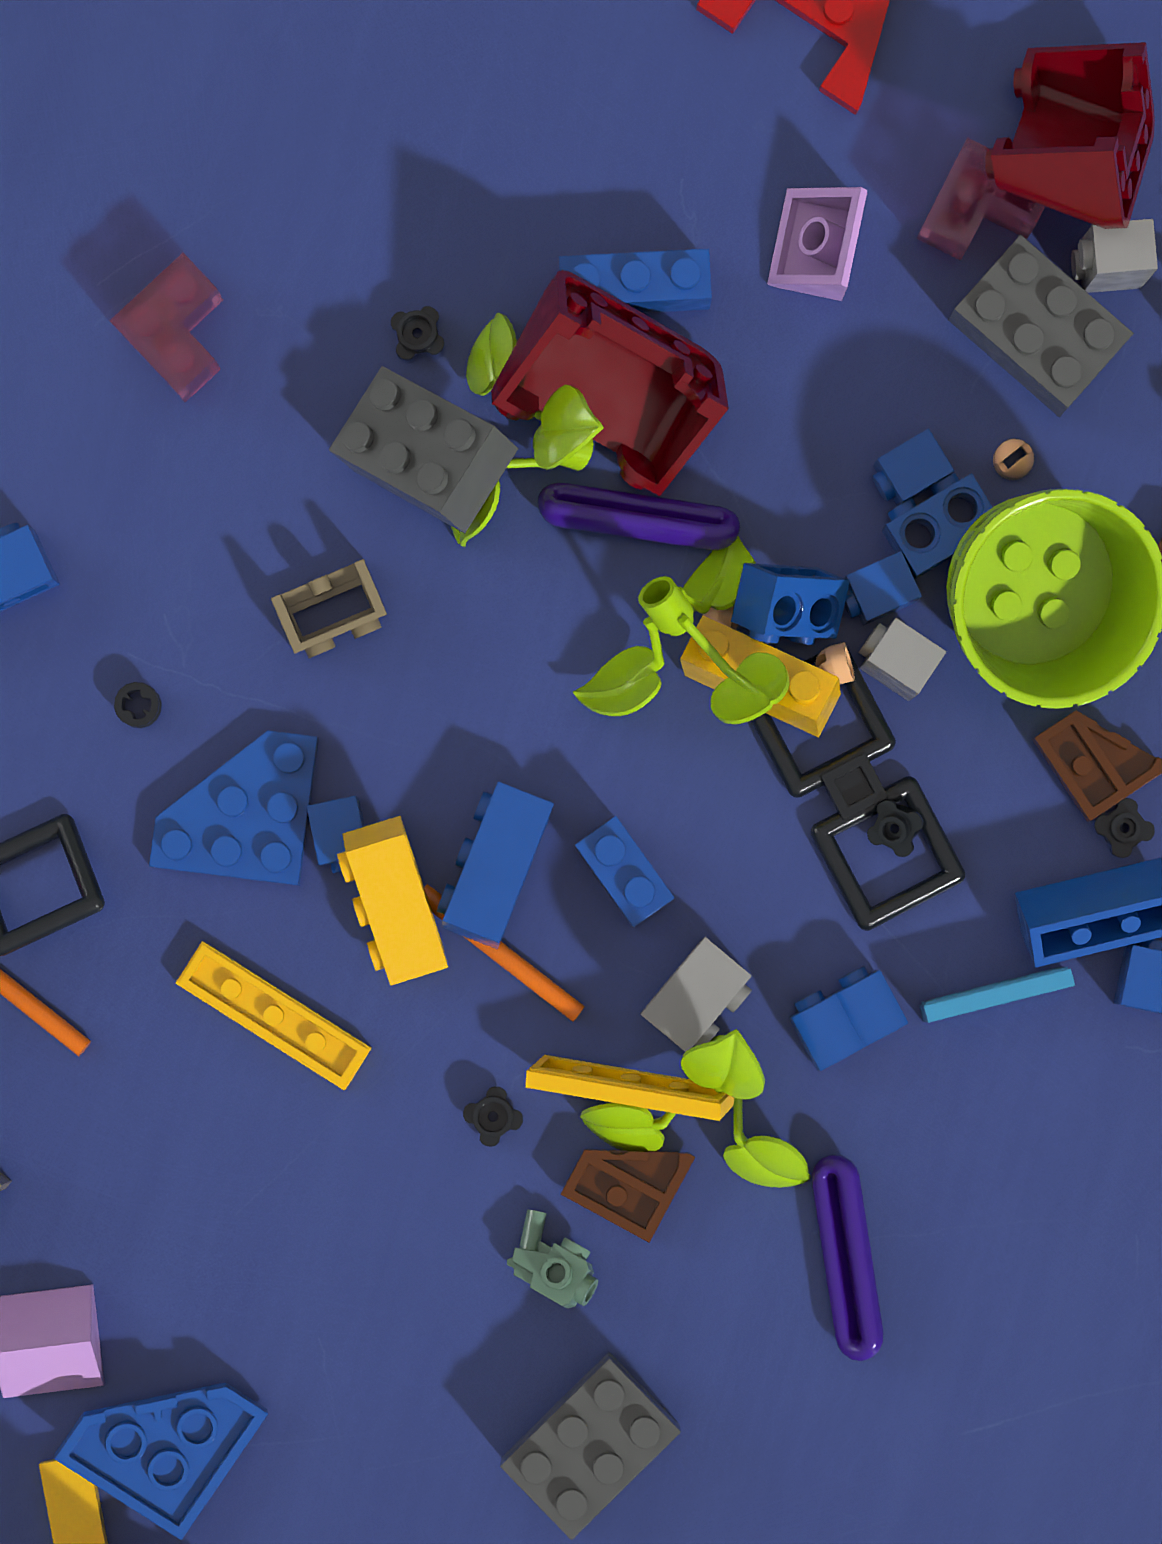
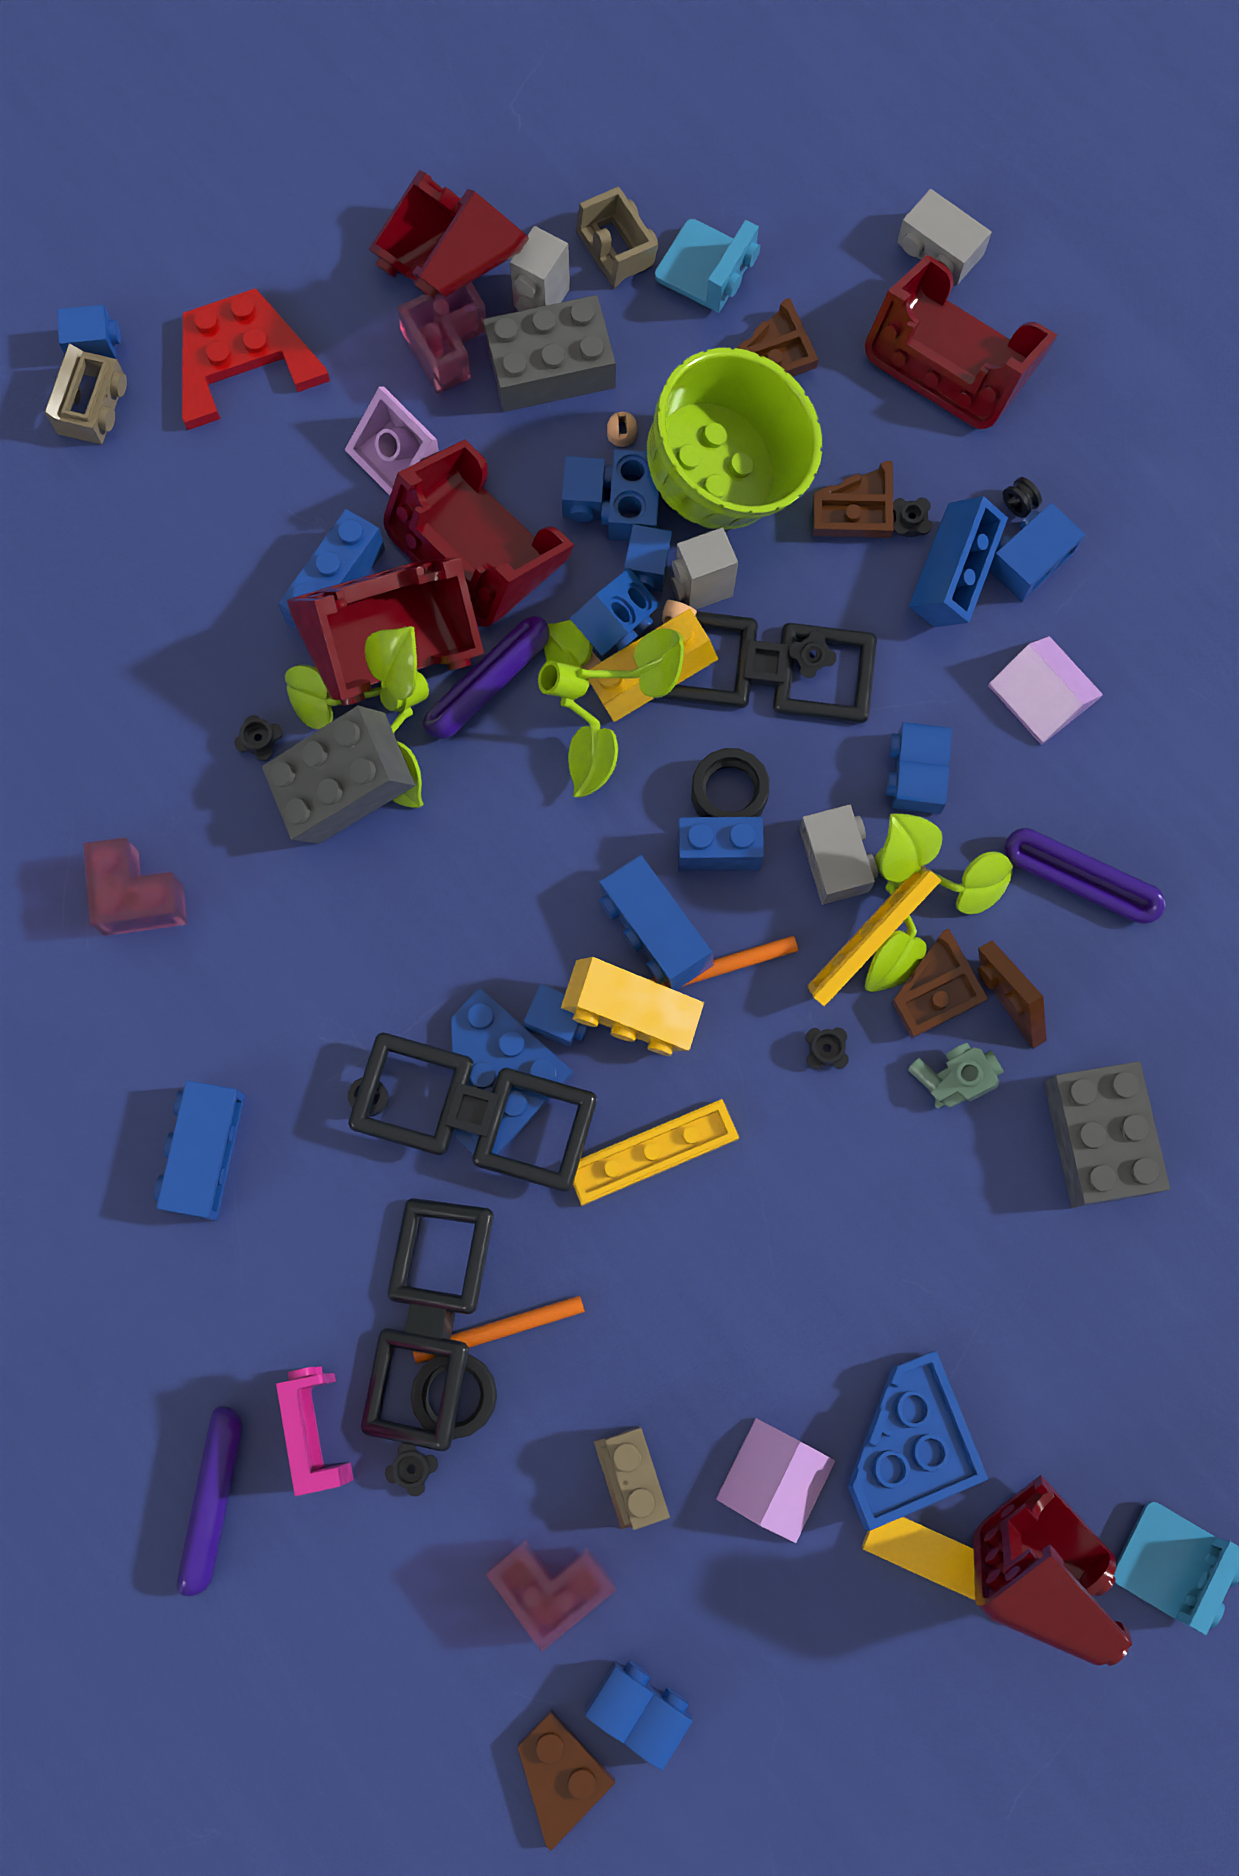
camera: 55 degrees left, 10 degrees down
dark tan window [271,559,387,659] -> none
dark azure tile [919,966,1075,1023] -> none
none -> black bar [348,1032,597,1192]
none -> dark red windscreen [383,439,574,627]
none -> black tyre [691,748,770,817]
none -> reddish brown wing [977,940,1047,1049]
none -> lavender slope [988,636,1103,745]

